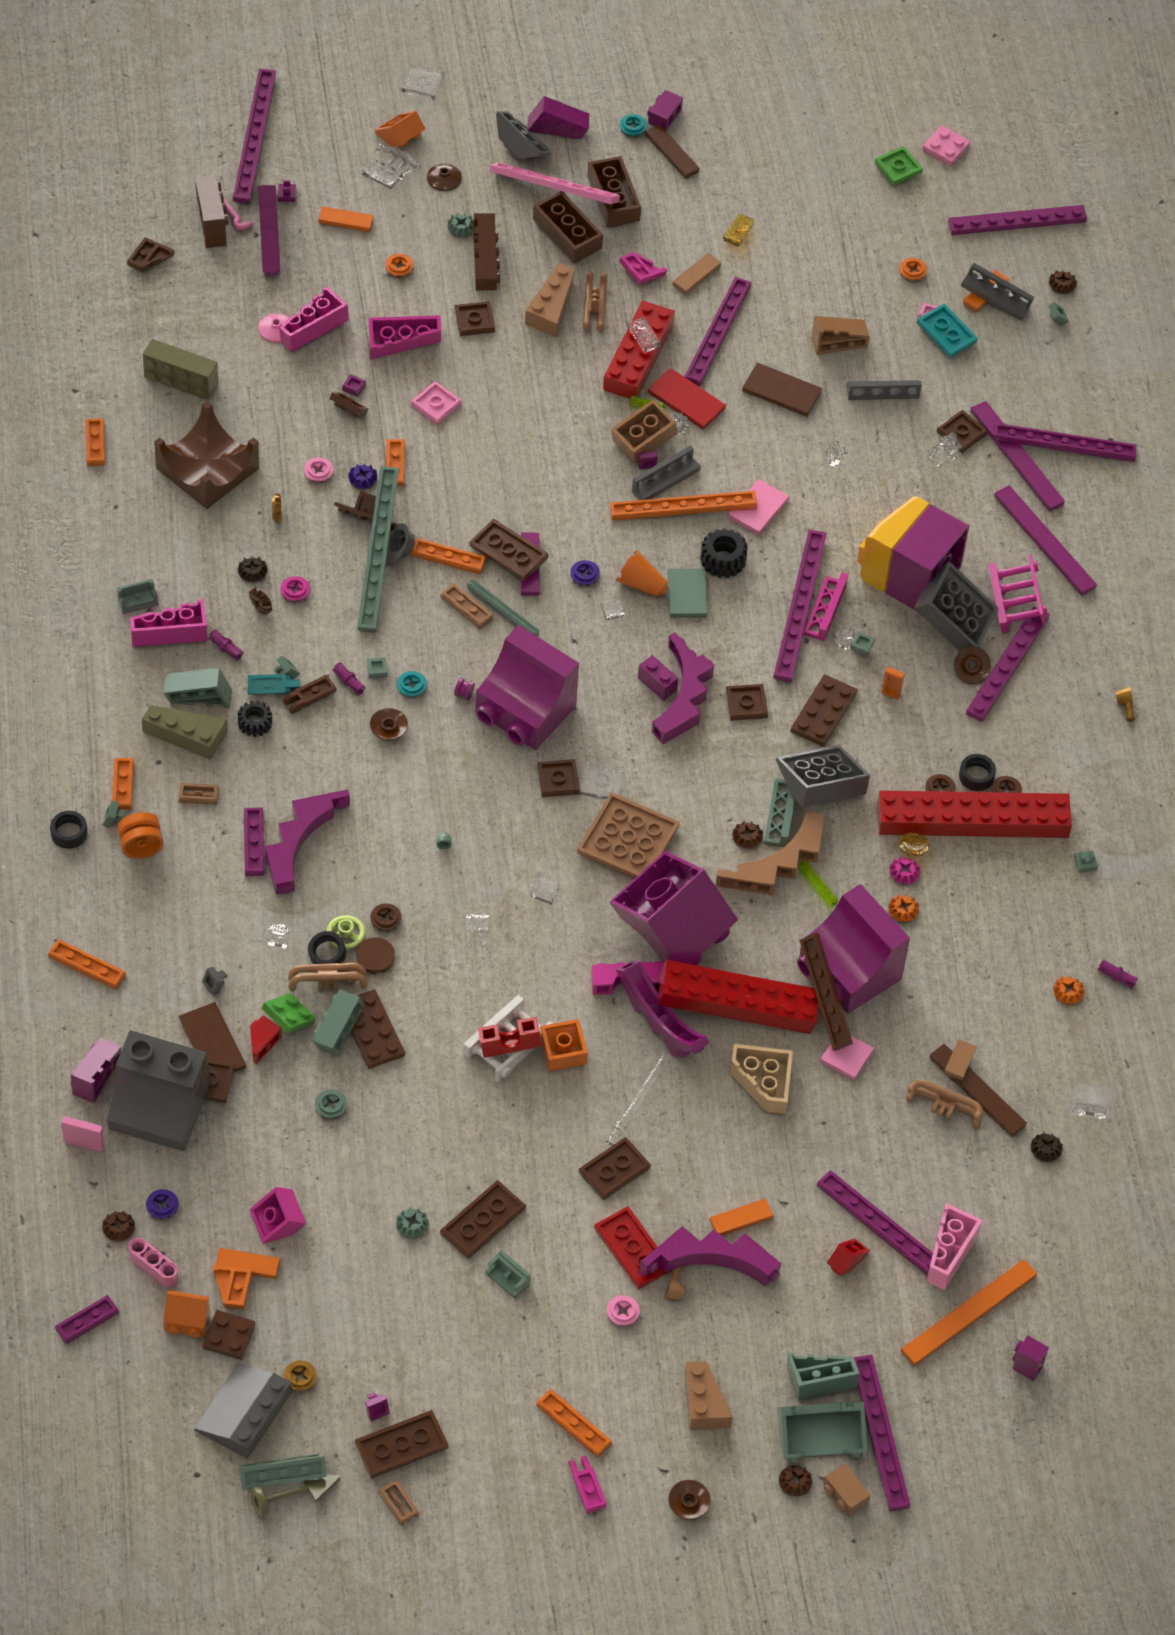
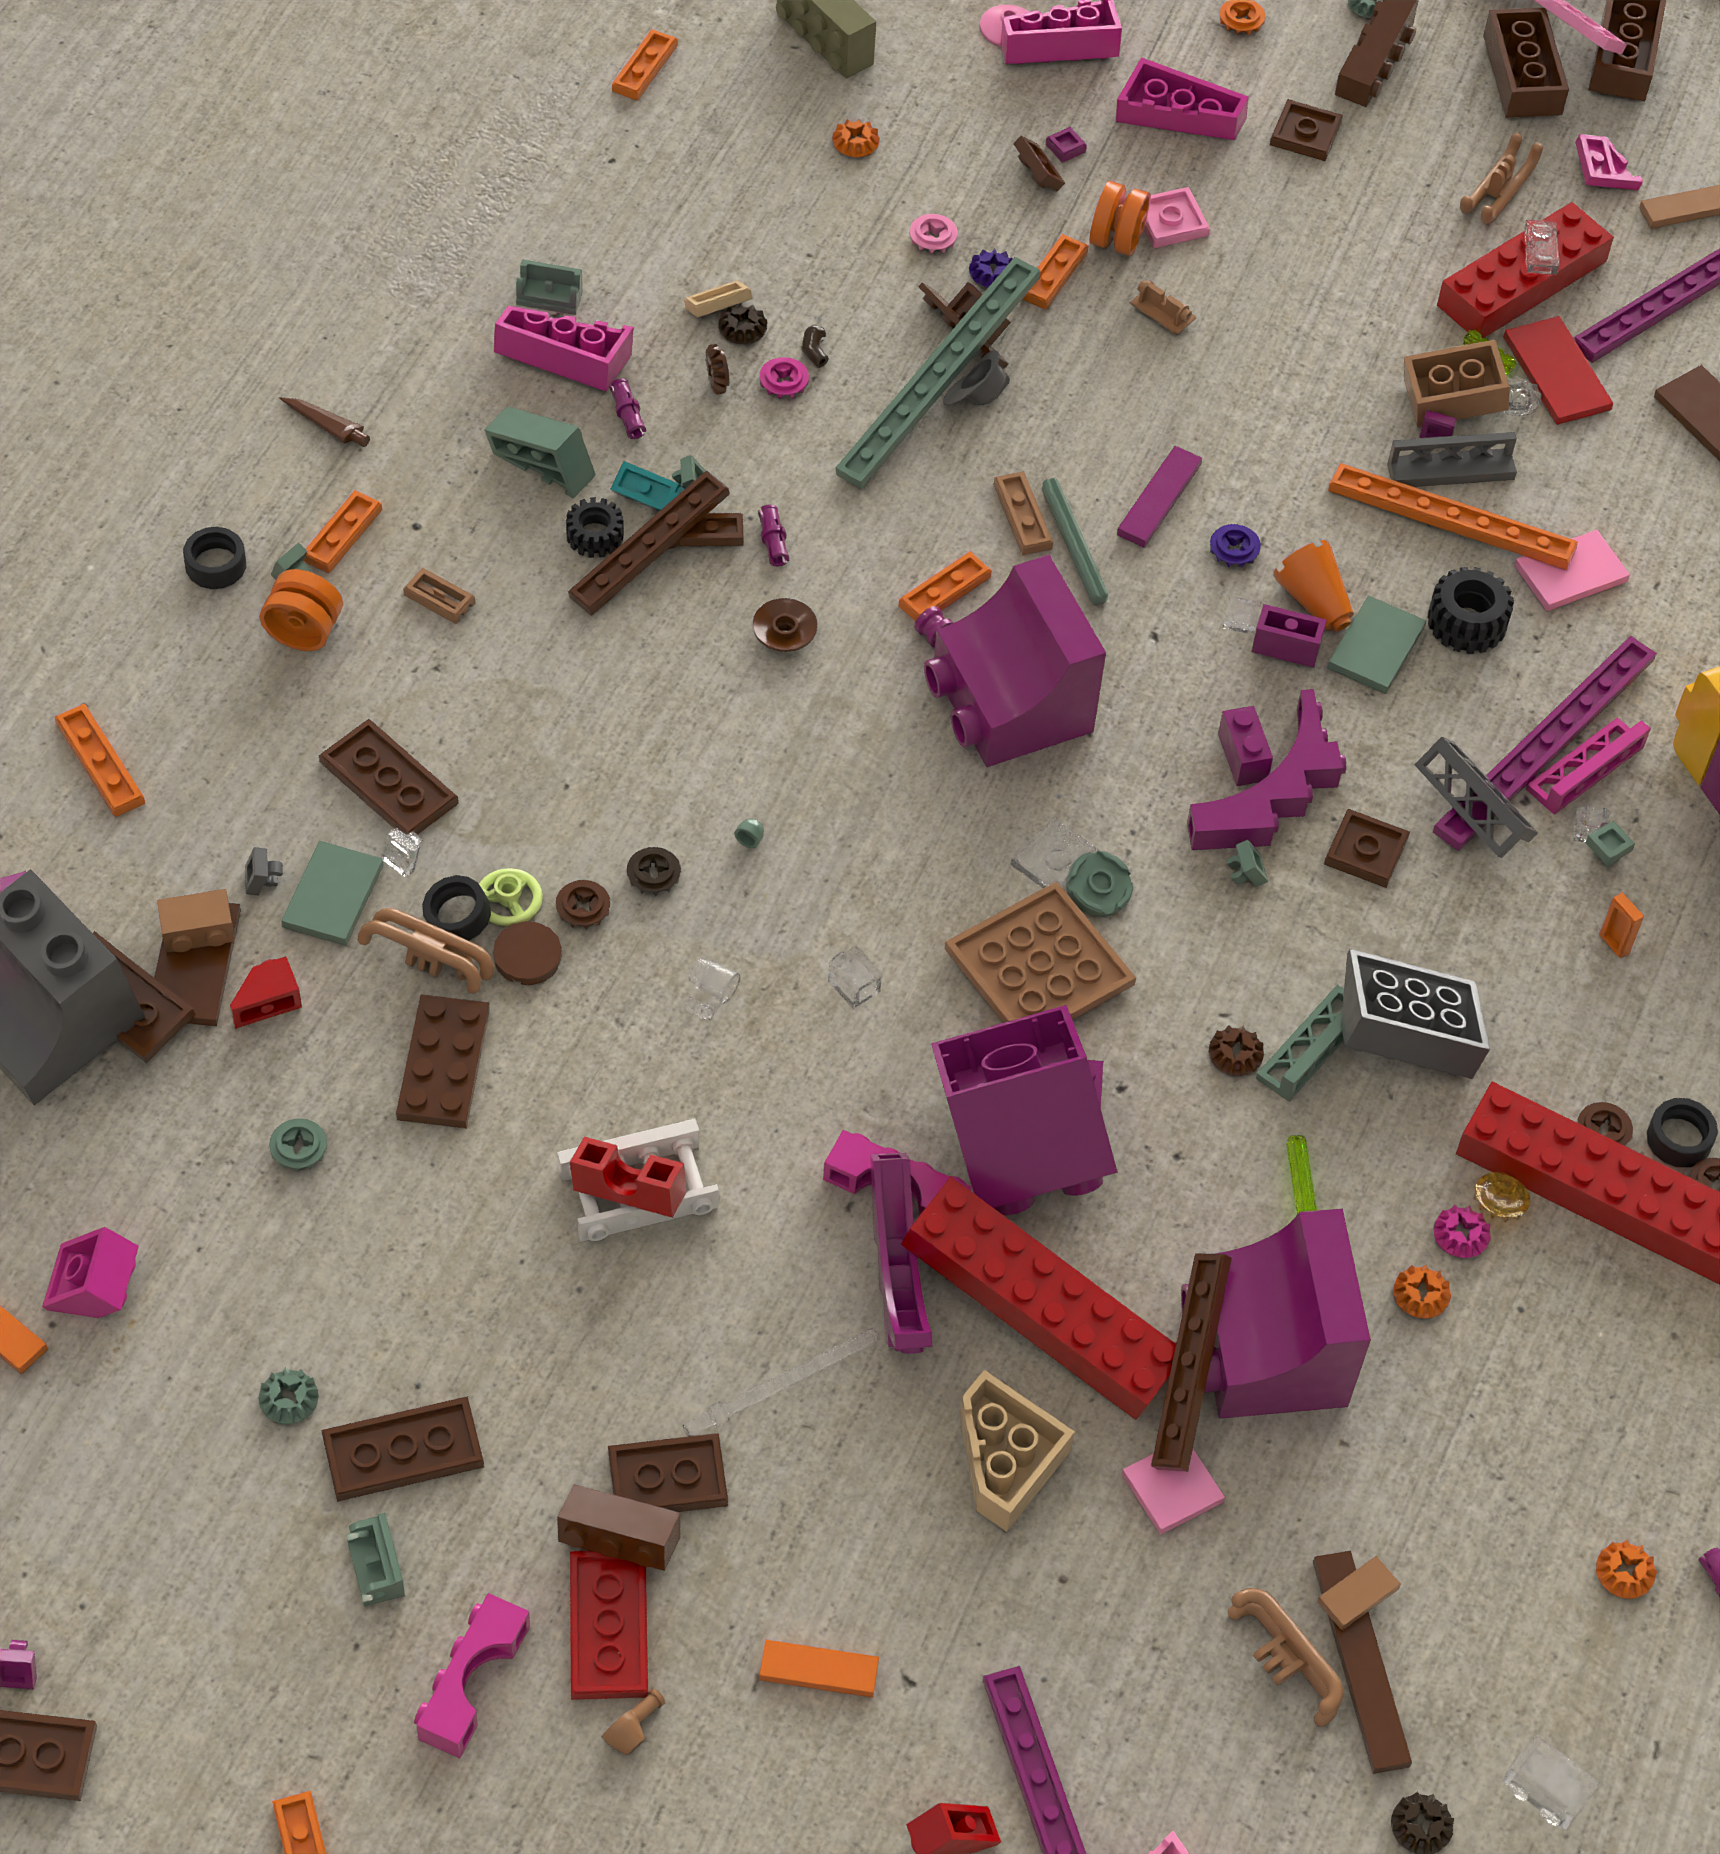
camera: 30 degrees right, 0 degrees up
olive wedge [142,705,228,760] -> none
reddish brown piece [154,401,259,509] -> none
magenta tile [244,807,264,876] -> none
bright green plate [261,993,316,1034] -> none
magenta arch [265,789,350,895] -> none
pearl gold gear [272,493,282,523] -> none
sand green brick [312,989,365,1056] -> none
sand green plate [367,657,388,678] -> none
teal gear [397,671,427,698] -> none
orange tile [411,538,487,575] -> none
reddish brown plate [469,518,549,582] -> none
medium nougat wedge [525,263,575,337] -> none
reddish brown tile [537,759,580,797] -> none
orange slope [540,1019,588,1072] -> none
bright pink gear [607,1295,640,1327] -> none
magenta arch [639,1226,781,1286] -> none
medium nougat arch [716,812,825,895] -> none
reddish brown plate [790,674,858,747] -> none
none -> medium nougat brick [157,889,235,953]
none -> reddish brown bar [278,397,370,447]
none -> sand green tile [281,840,384,946]
none -> reddish brown tile [319,719,459,841]
none -> dark pink arch [414,1593,530,1758]
none -> reddish brown brick [557,1484,680,1571]
none -> reddish brown tile [568,470,730,616]
none -> dark brown gear [627,847,681,896]
none -> tan tile [684,280,753,318]
none -> dark brown arm [801,325,829,368]
none -> orange gear [832,118,880,157]
none -> orange tile [898,551,992,622]
none -> sand green tile [1066,851,1133,917]
none -> orange wheel [1089,181,1151,256]
none -> medium nougat hinge [1130,280,1196,335]
none -> sand green tile [1226,840,1268,887]
none -> magenta brick [1251,604,1326,668]
none -> dark grey fence [1414,737,1538,858]

